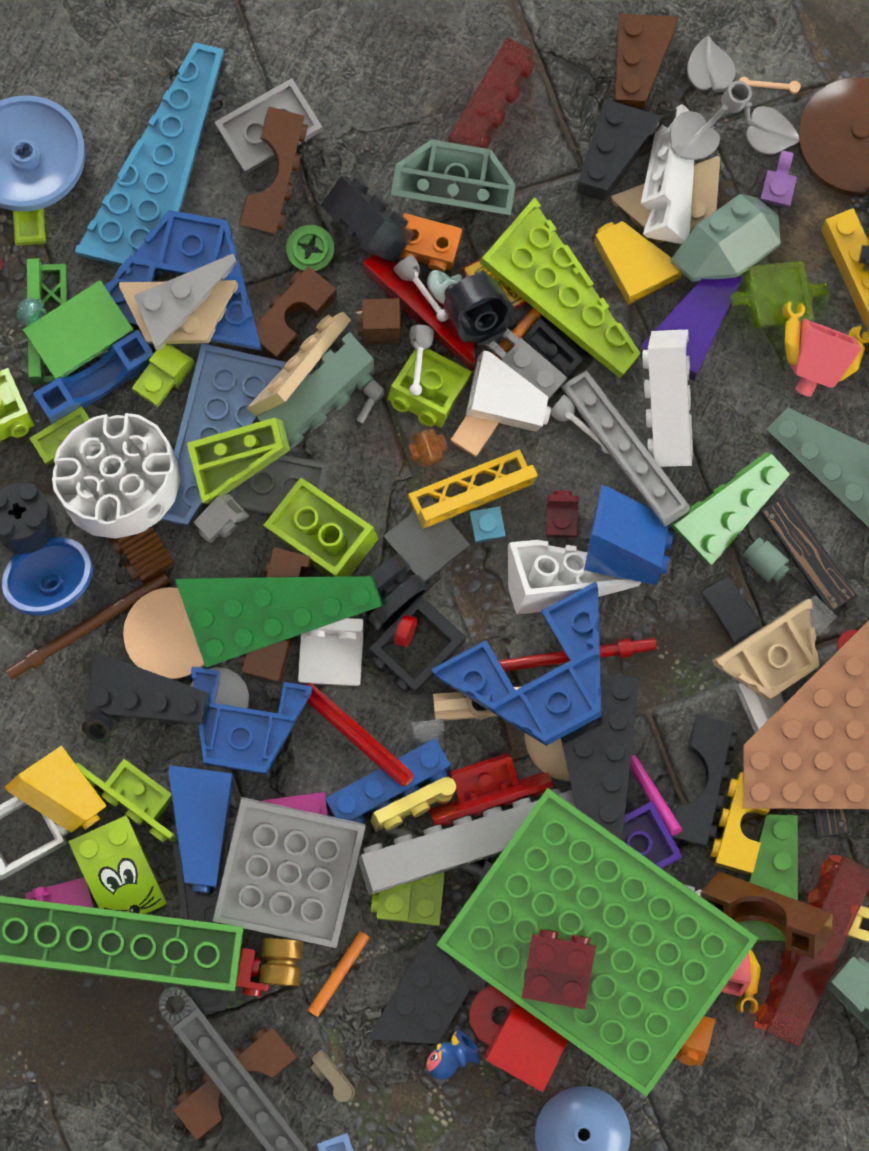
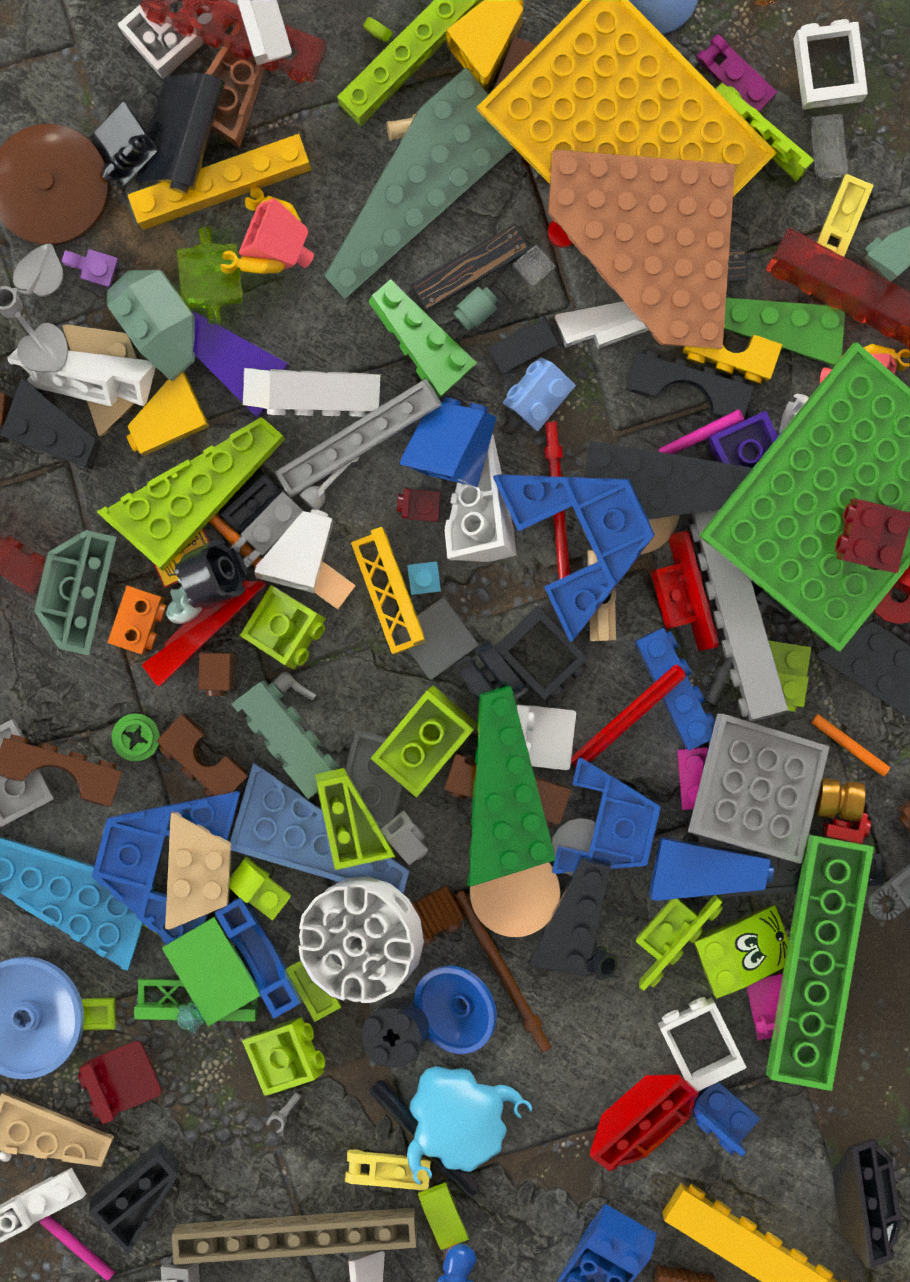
camera: 85 degrees left, 10 degrees up
yellow slope [5,746,106,833] -> none
light grey wing [134,253,238,351] -> none
tan wing [247,312,351,416] -> none
black wedge [320,176,415,263] -> none
light yellow plate [370,777,456,832] -> none
hinge [393,255,448,322] -> none
red tile [394,615,417,648] -> none
hinge [409,325,434,396] -> none
clear orange gear [409,429,448,466] -> none
clear plate [412,719,444,743] -> none
reddish brown arch [701,871,833,960] -> none
tan wing [712,599,819,700] -> none
none -> light blue bracket [503,357,576,431]

